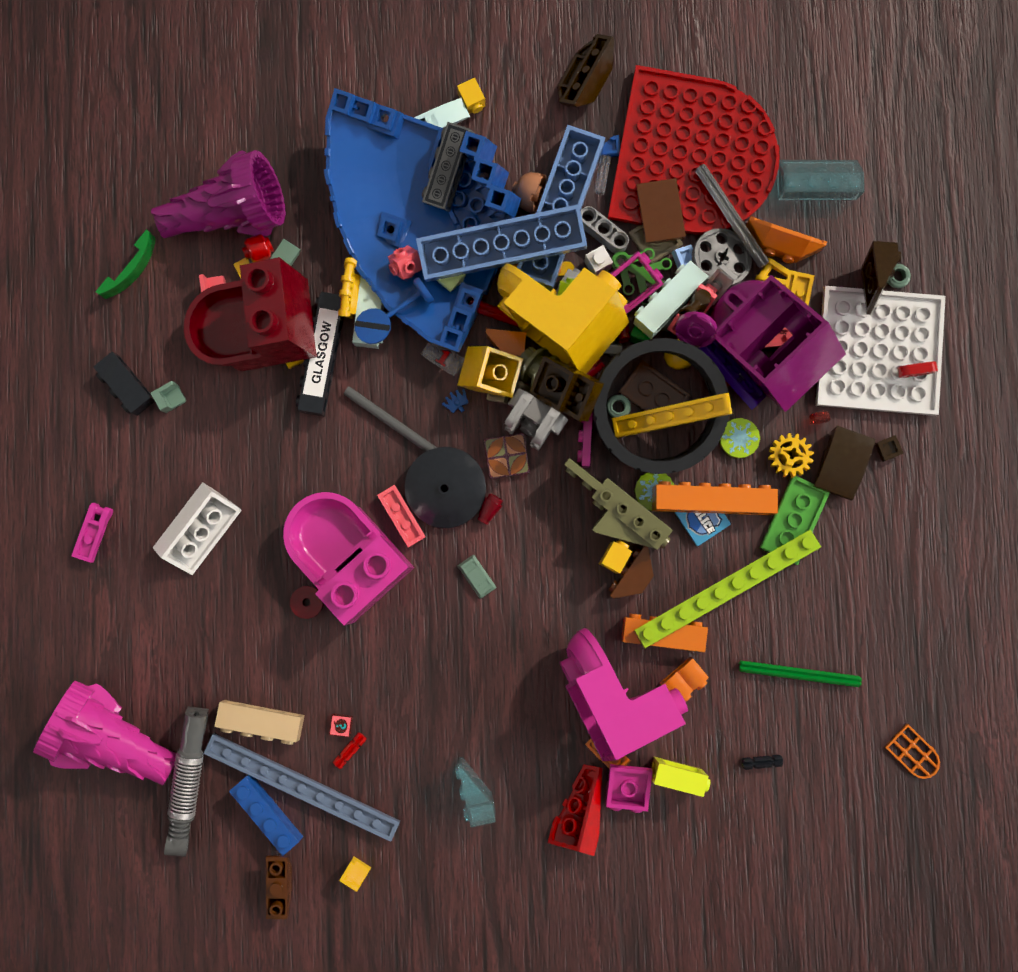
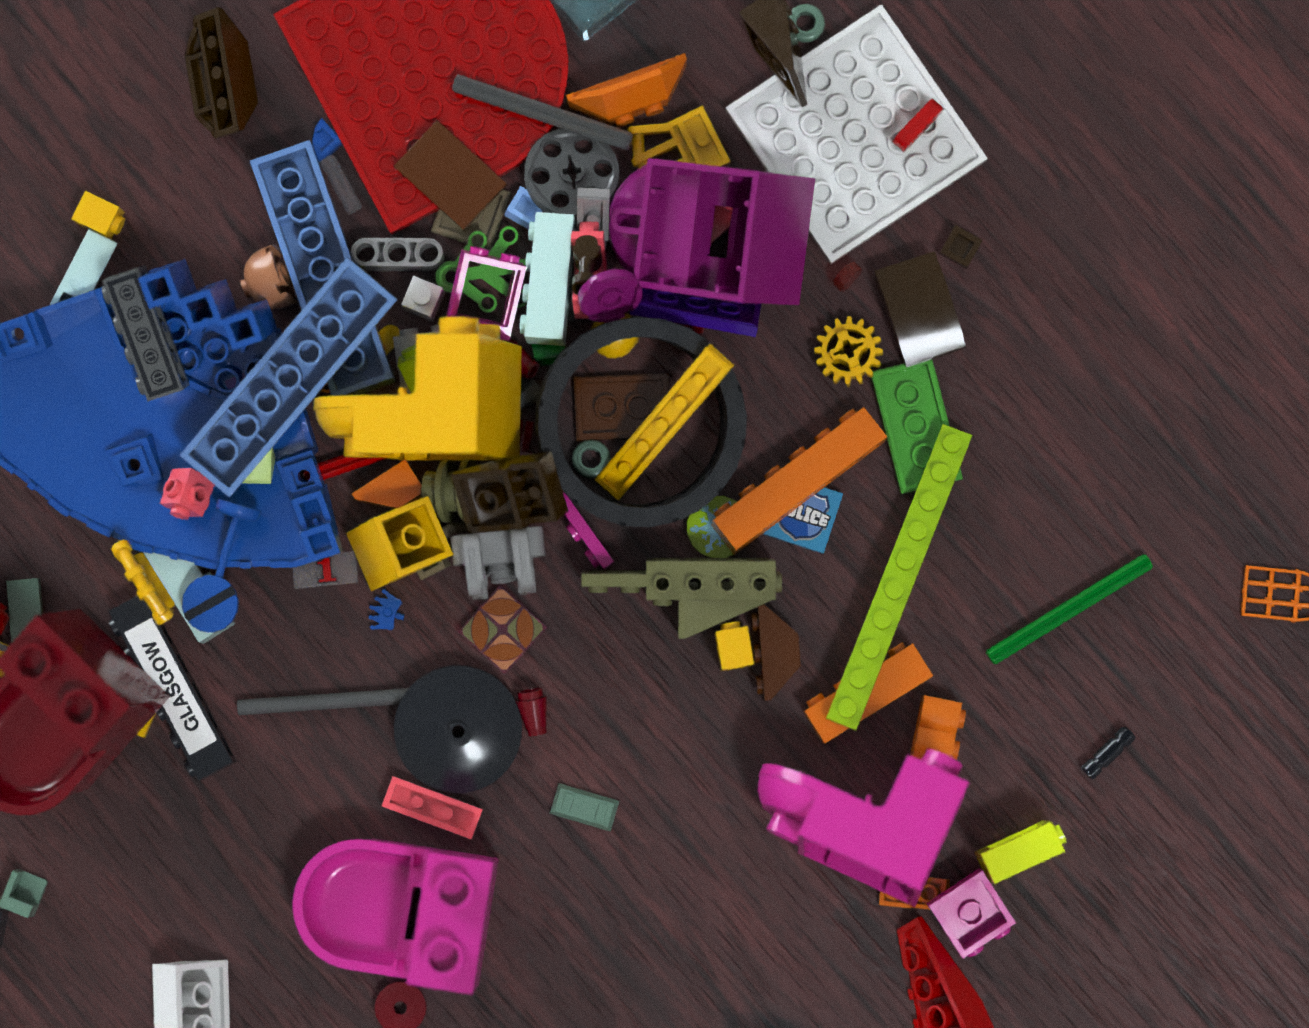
camera: 40 degrees left, 0 degrees up
lime tile [719,418,760,459] -> none

